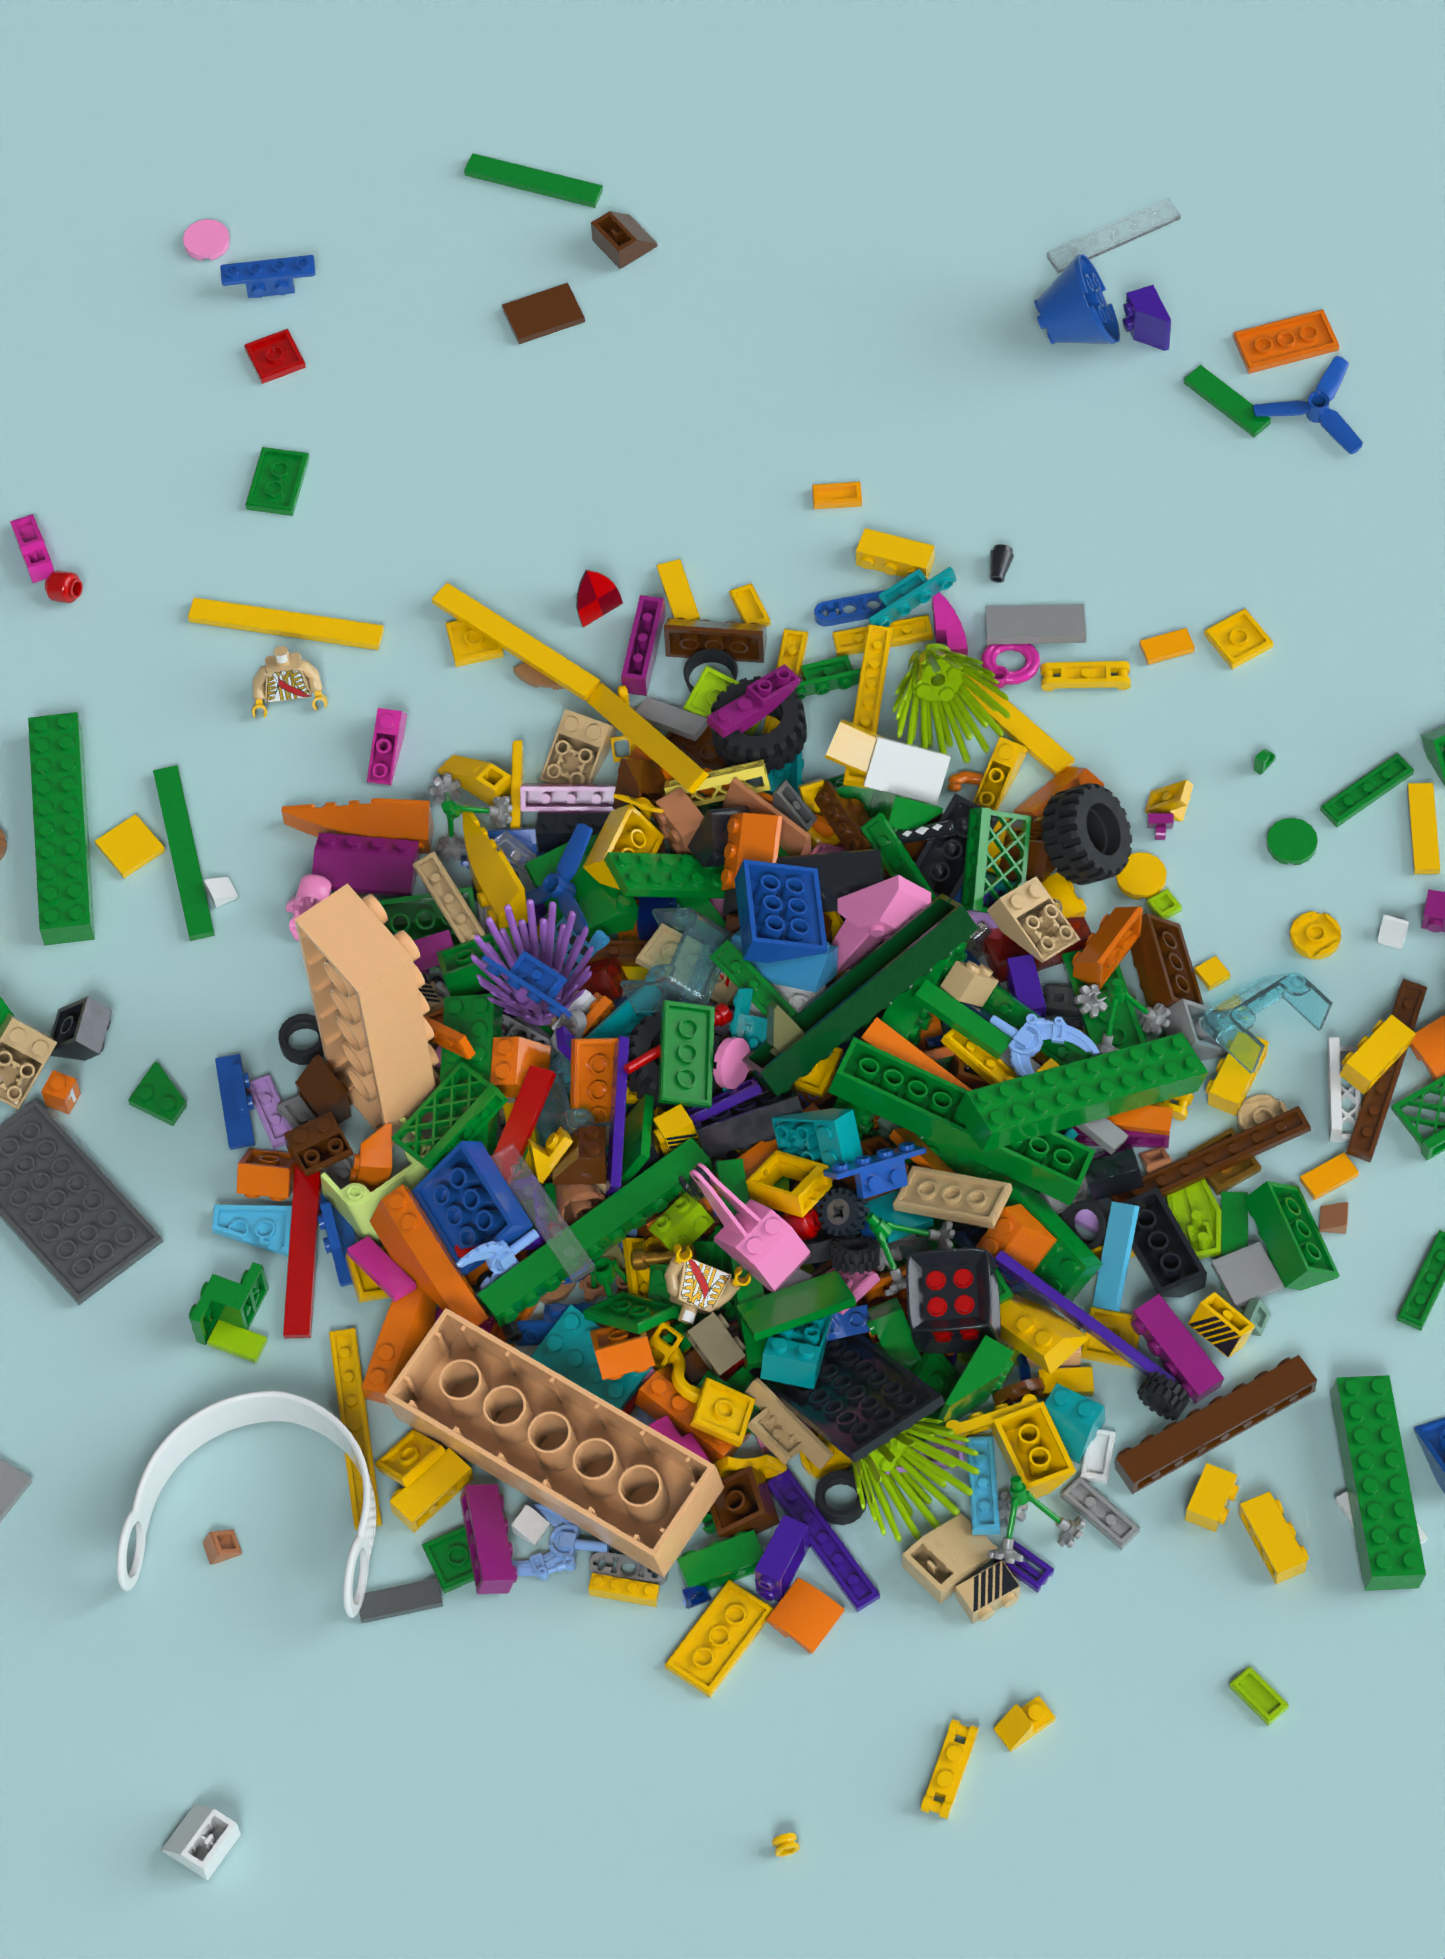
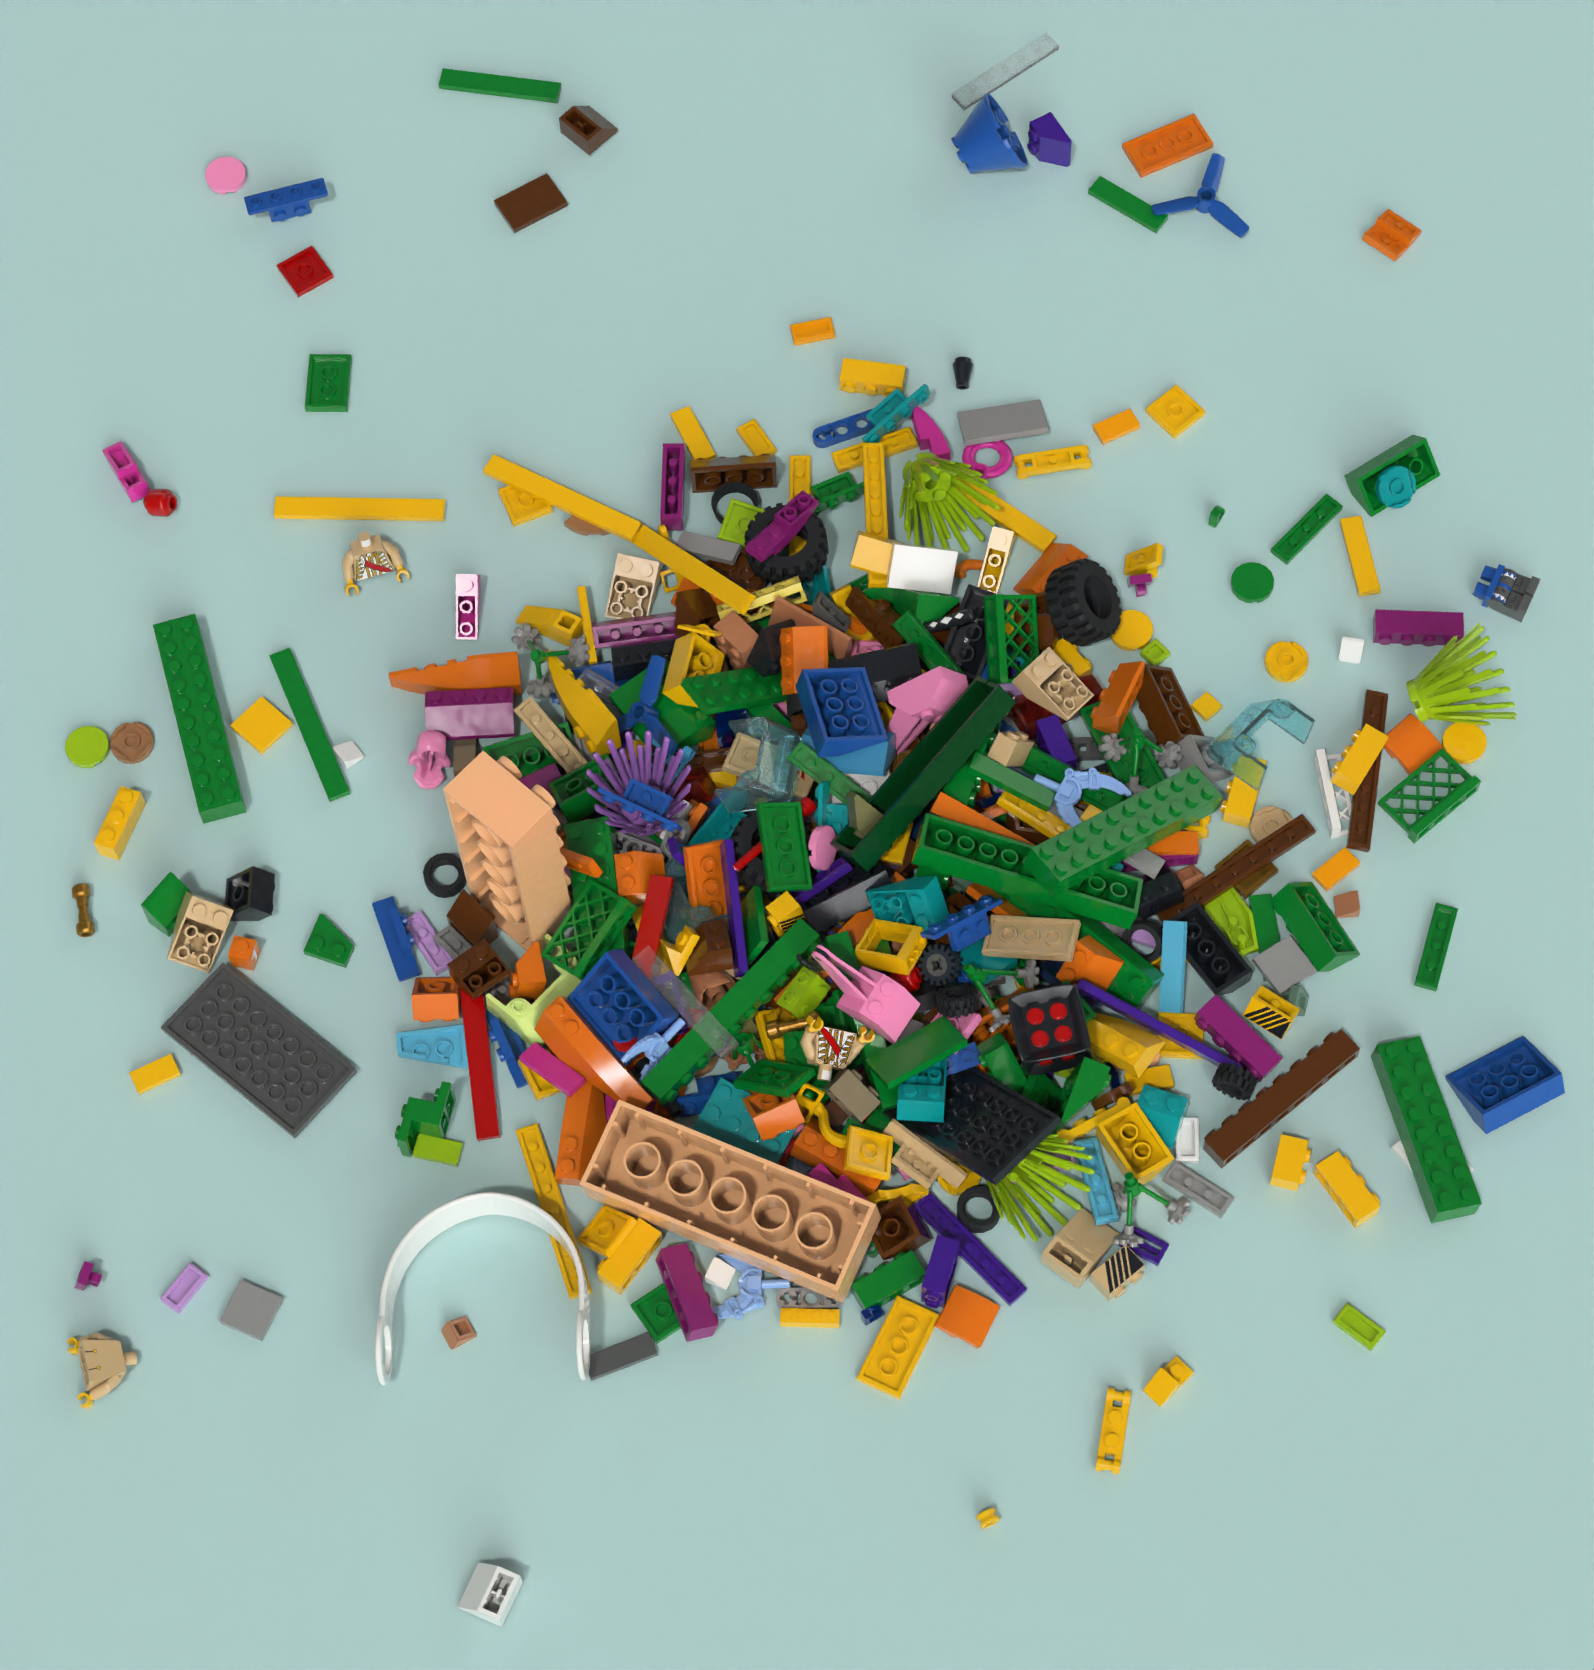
camera: 10 degrees left, 5 degrees up
shield [576,570,623,628] -> none

